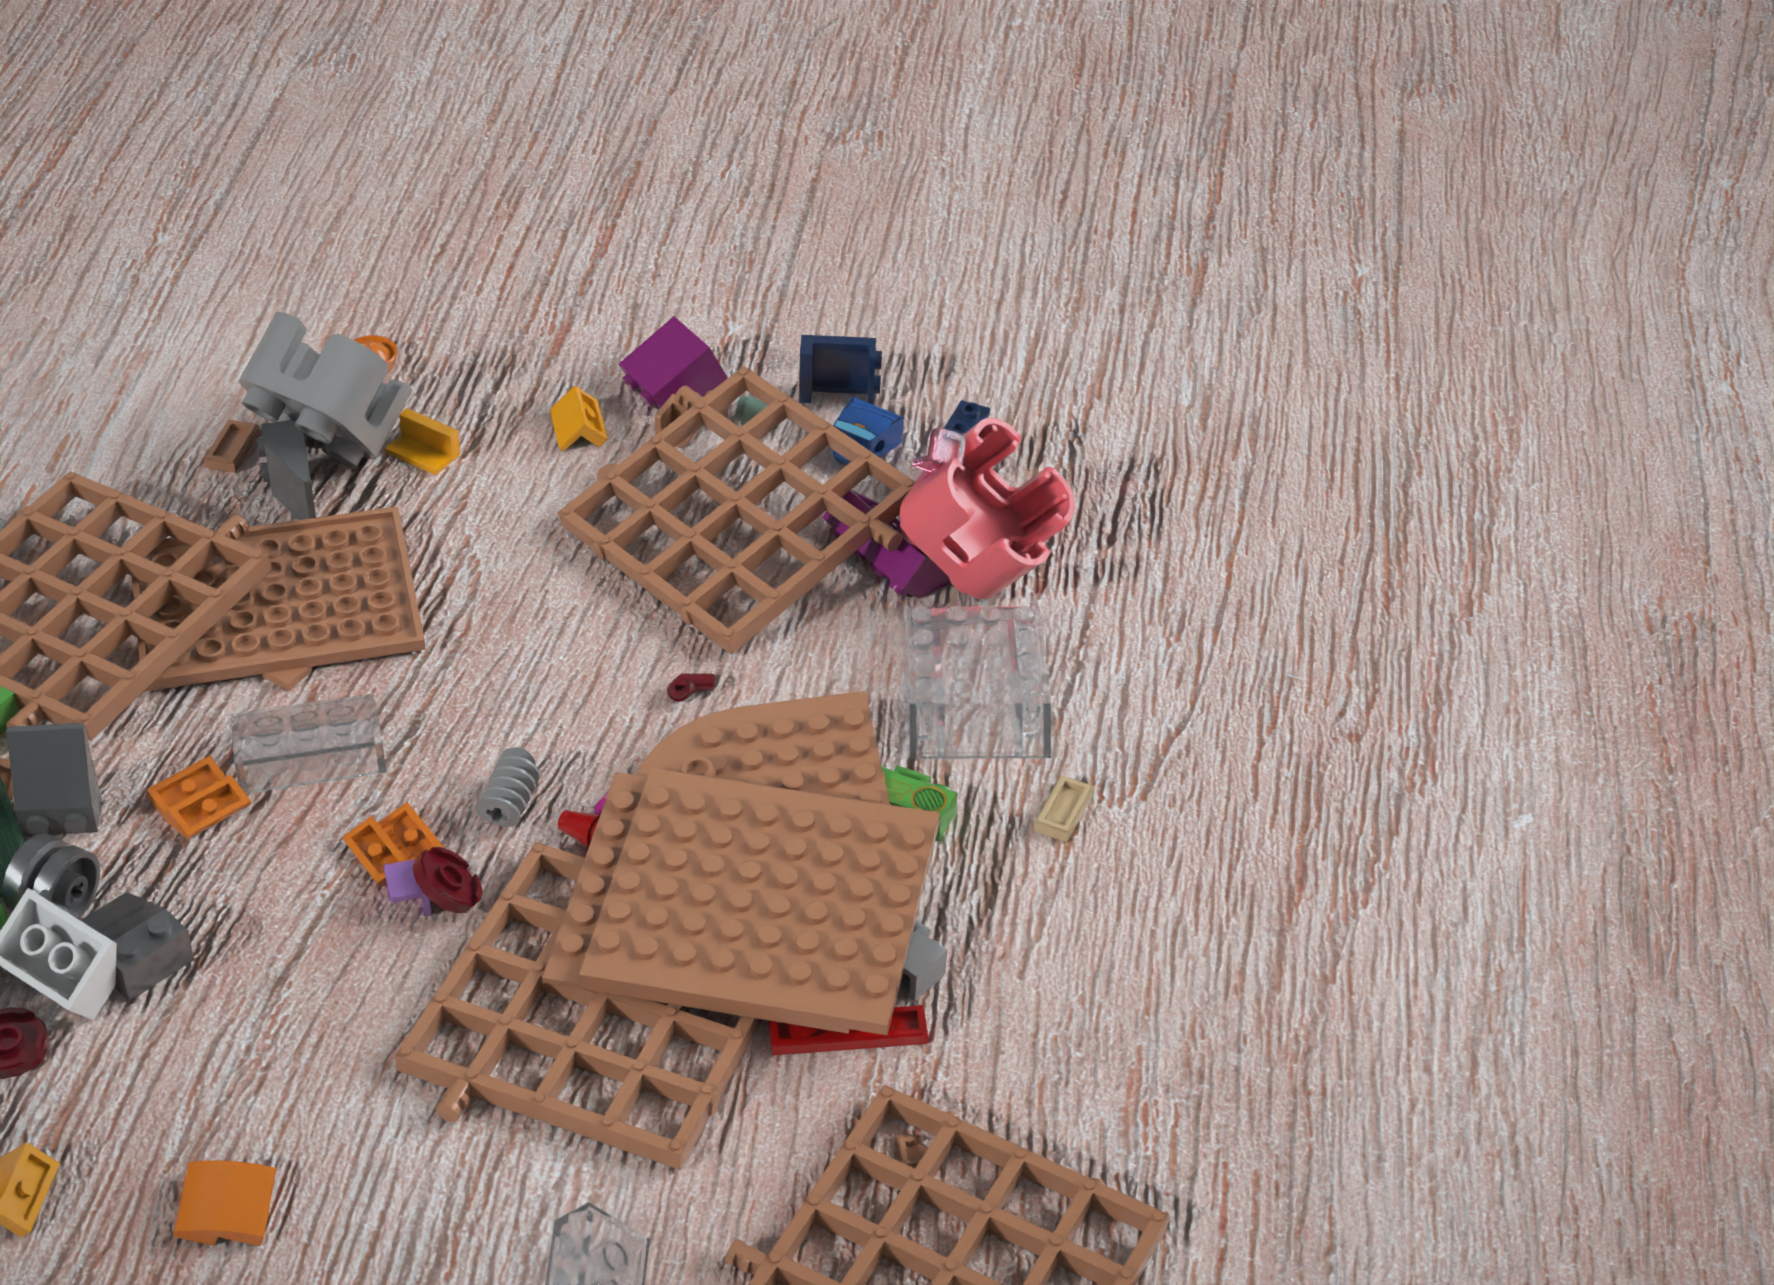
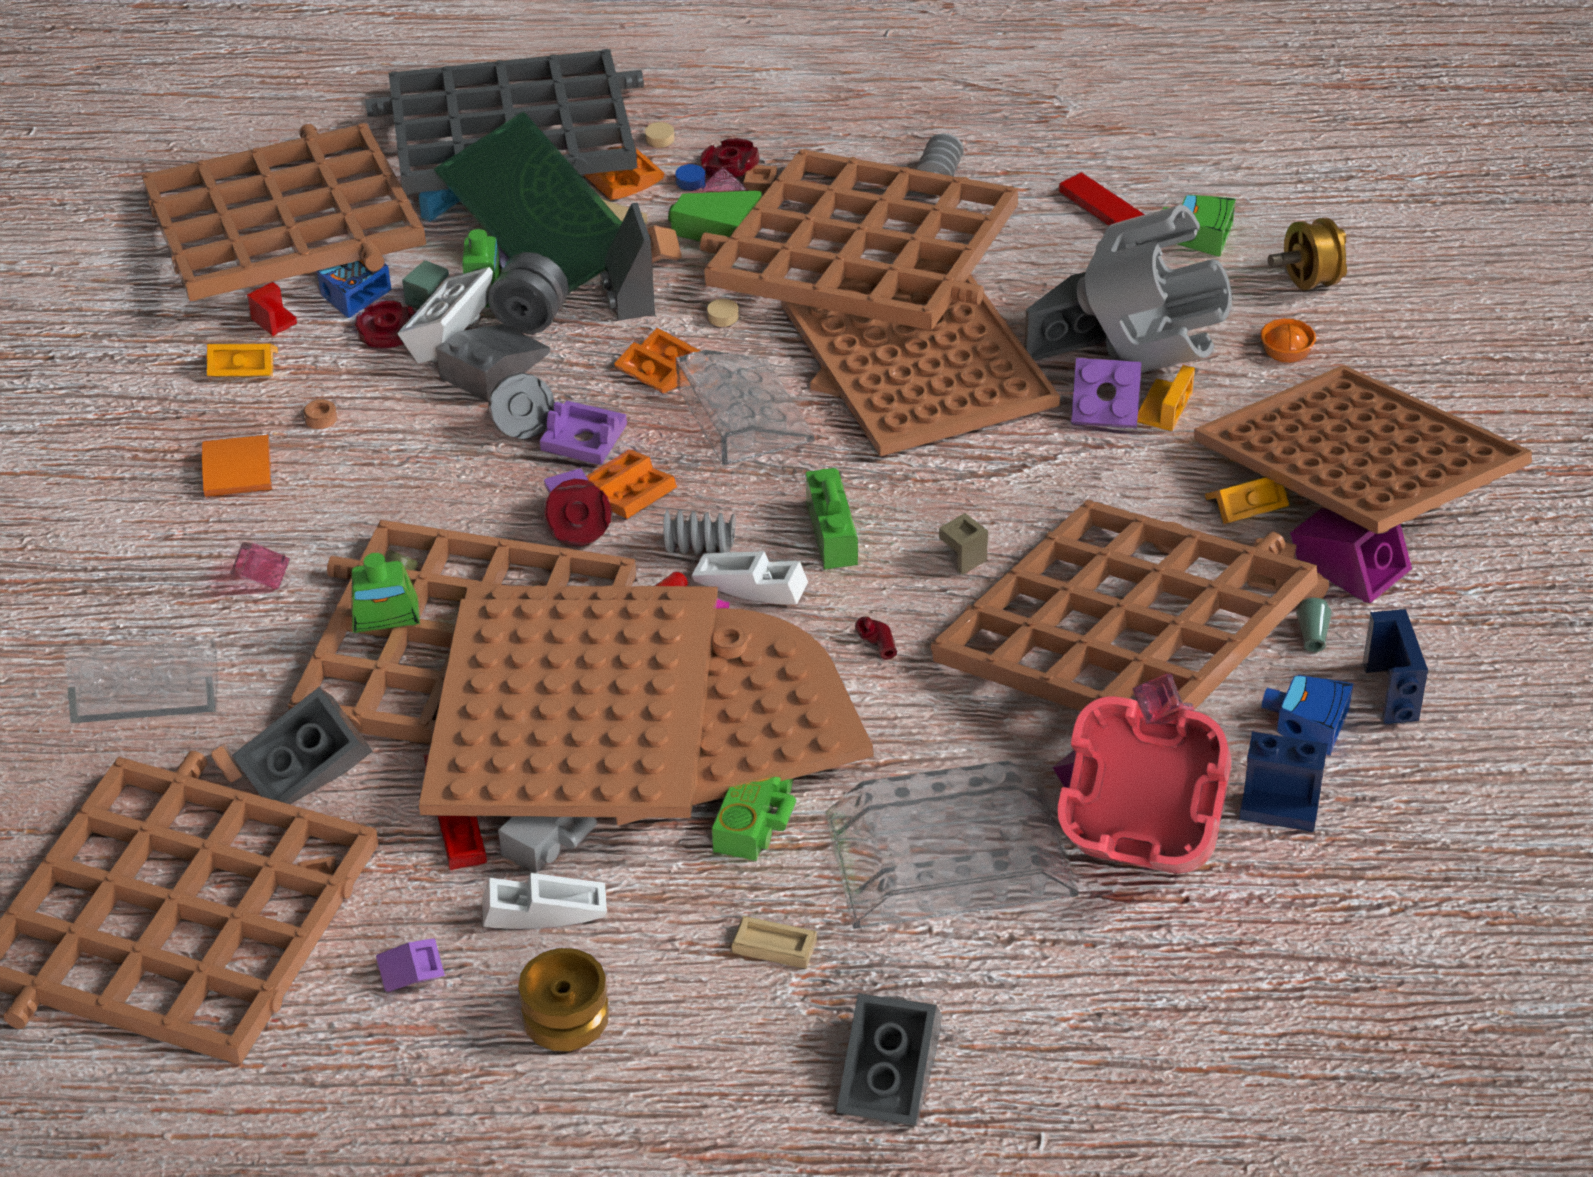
camera: 85 degrees right, 0 degrees up
none -> nougat tile [211,743,243,783]
none -> clear pink panel [230,542,290,589]
none -> dark grey slope [232,687,373,804]
none -> nougat tile [303,399,337,429]
none -> bright green torso [351,553,420,633]
none -> medium lavender panel [376,938,445,992]
none -> olive tile [384,549,419,571]
none -> white slope [482,873,607,929]
none -> tile [488,372,555,439]
none -> pearl gold wheel [518,948,609,1051]
none -> medium lavender piece [540,400,627,465]
none -> white slope [692,551,808,605]
none -> tan tile [707,299,739,327]
none -> bright green piece [805,468,858,570]
none -> dark grey slope [836,993,943,1126]
none -> dark tan panel [939,513,988,575]
none -> red tile [1059,172,1145,226]
none -> medium lavender piece [1071,358,1142,429]
none -> bright green torso [1162,195,1236,257]
none -> nougat plate [1194,365,1532,534]
none -> pearl gold wheel [1268,217,1347,290]

